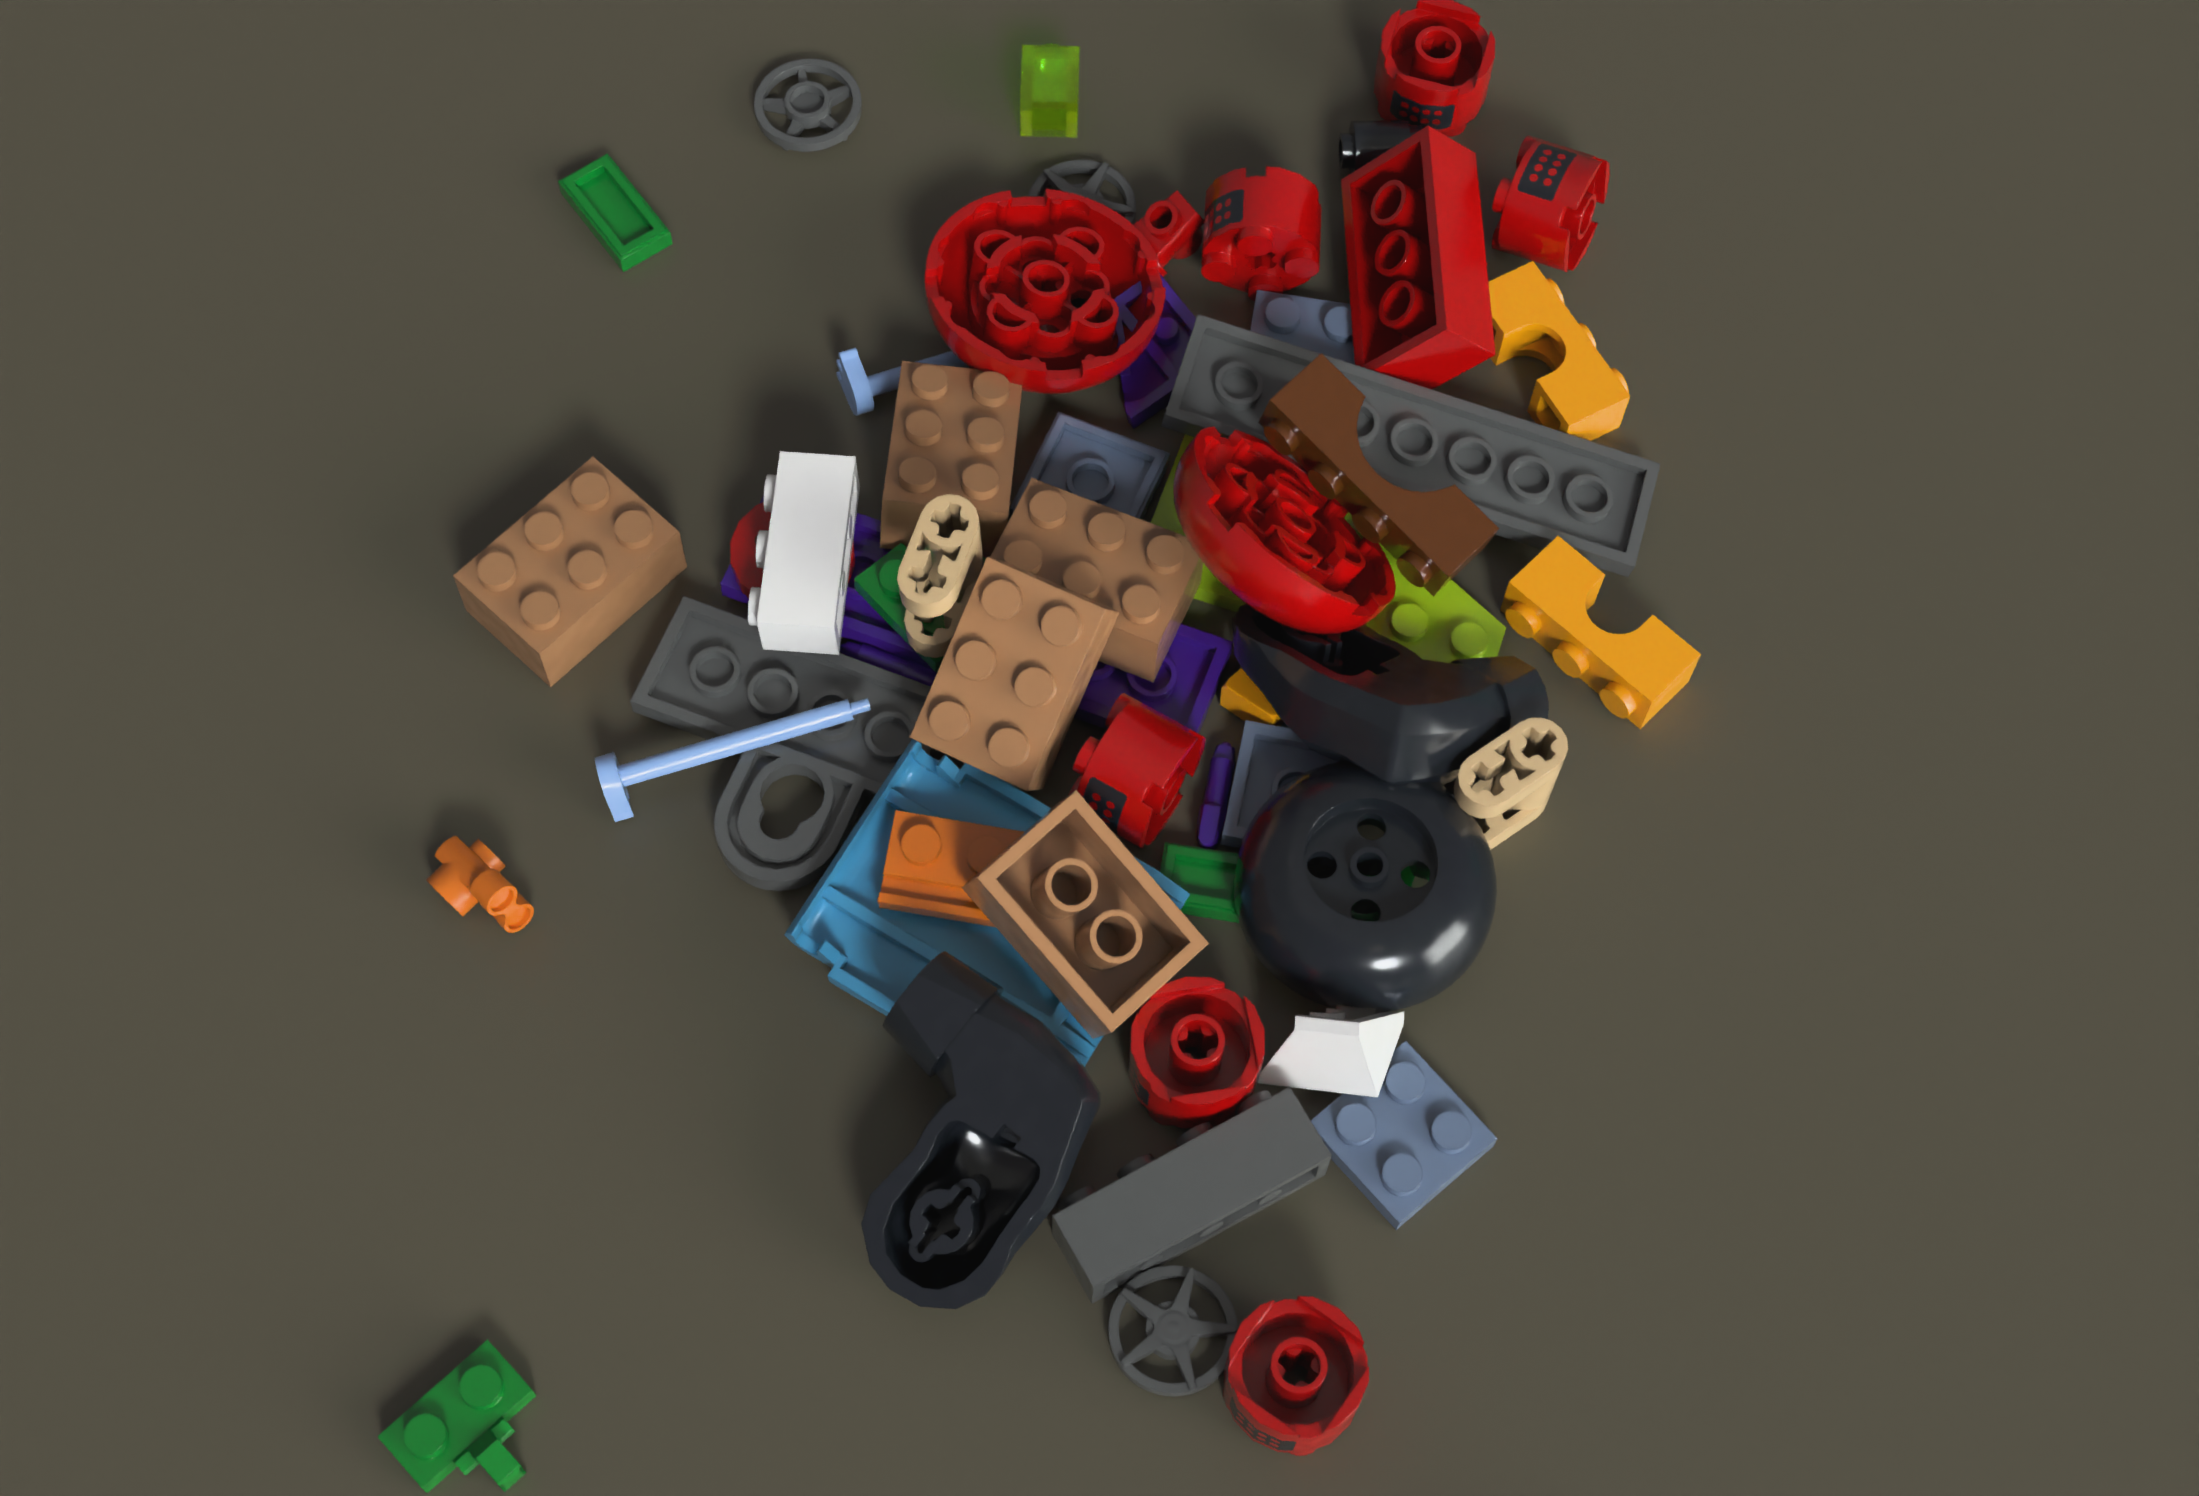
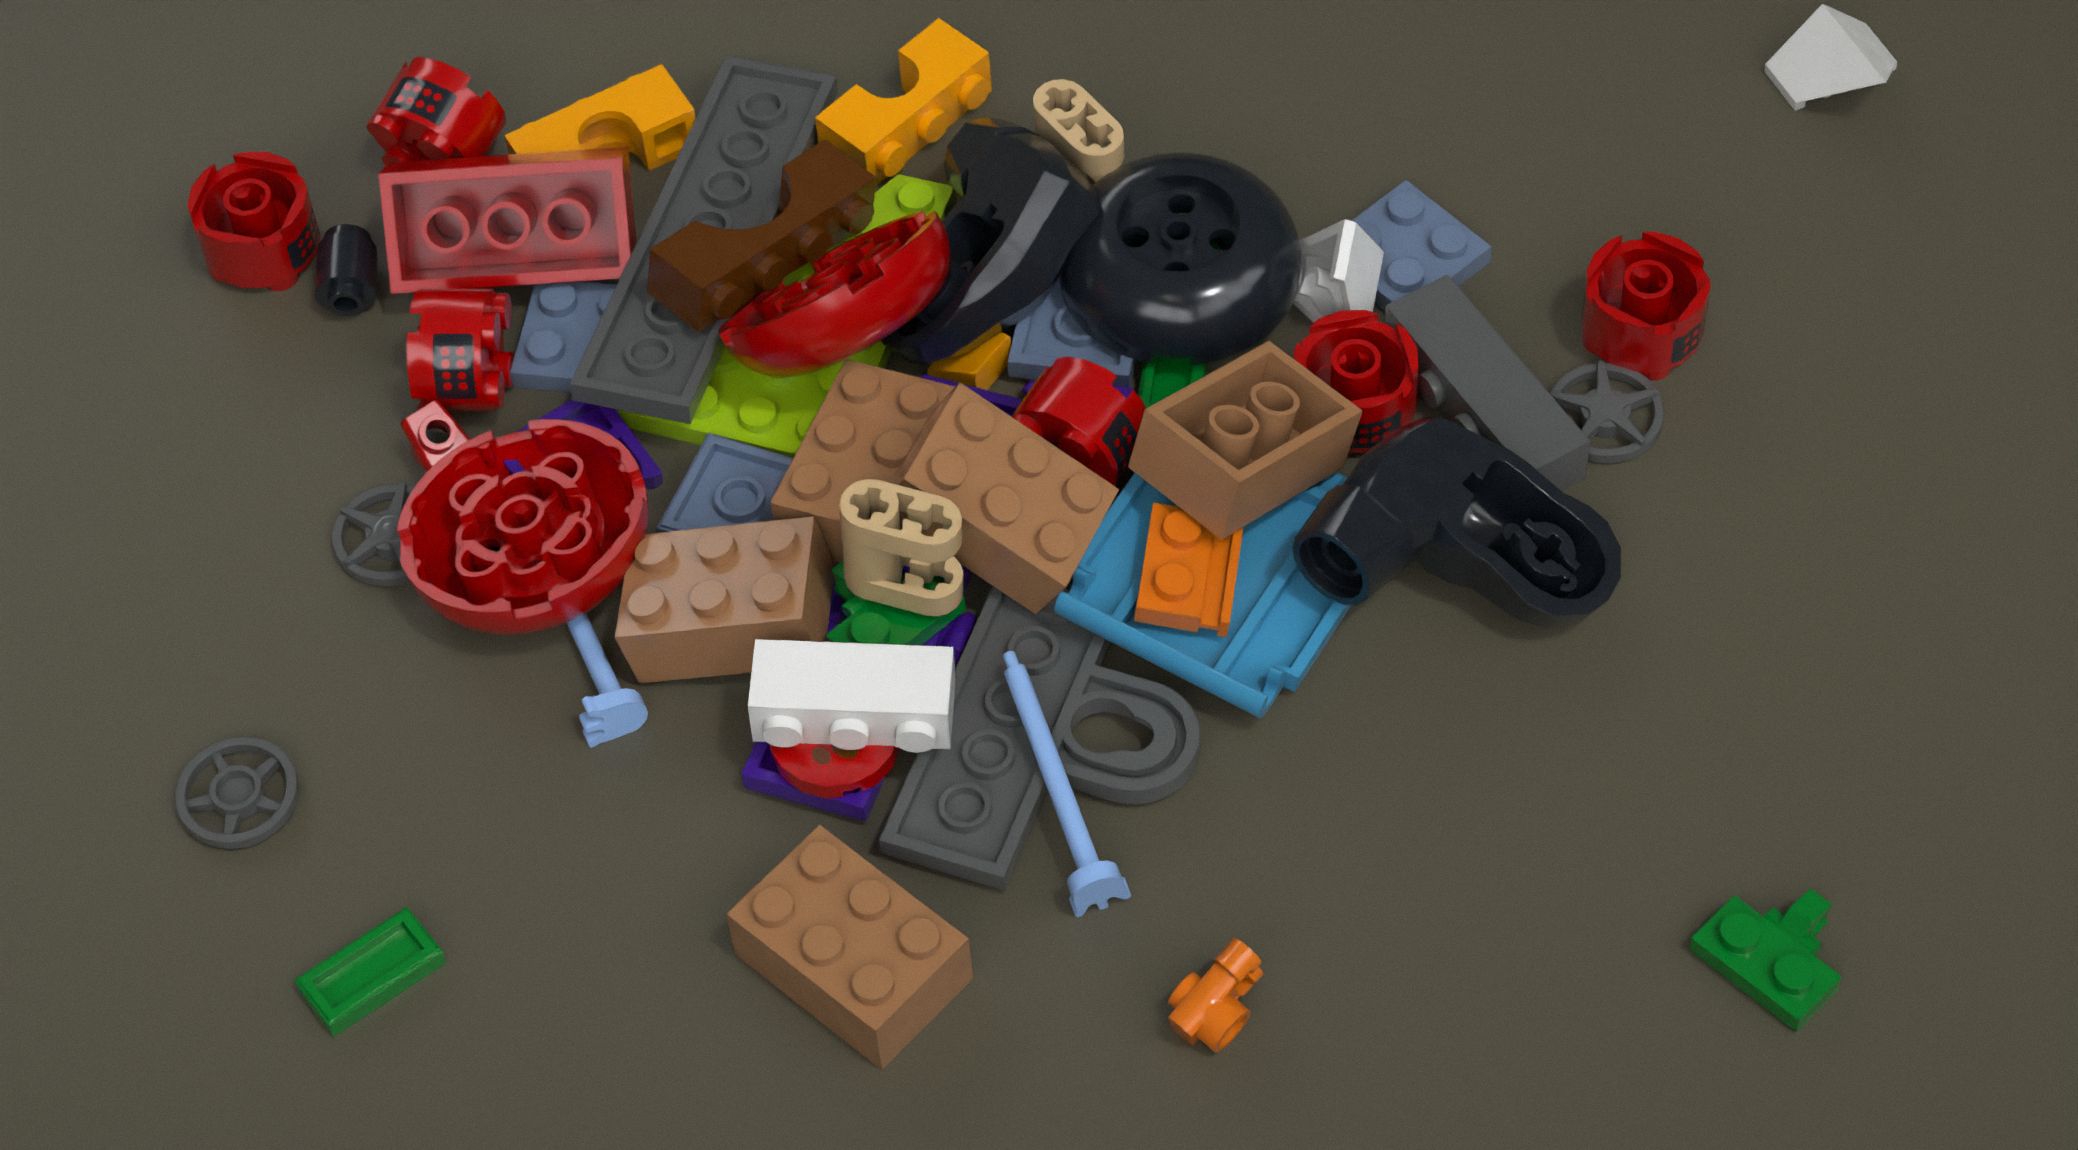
camera: 85 degrees left, 10 degrees down
clear neon green brick [1020,43,1080,138] -> none

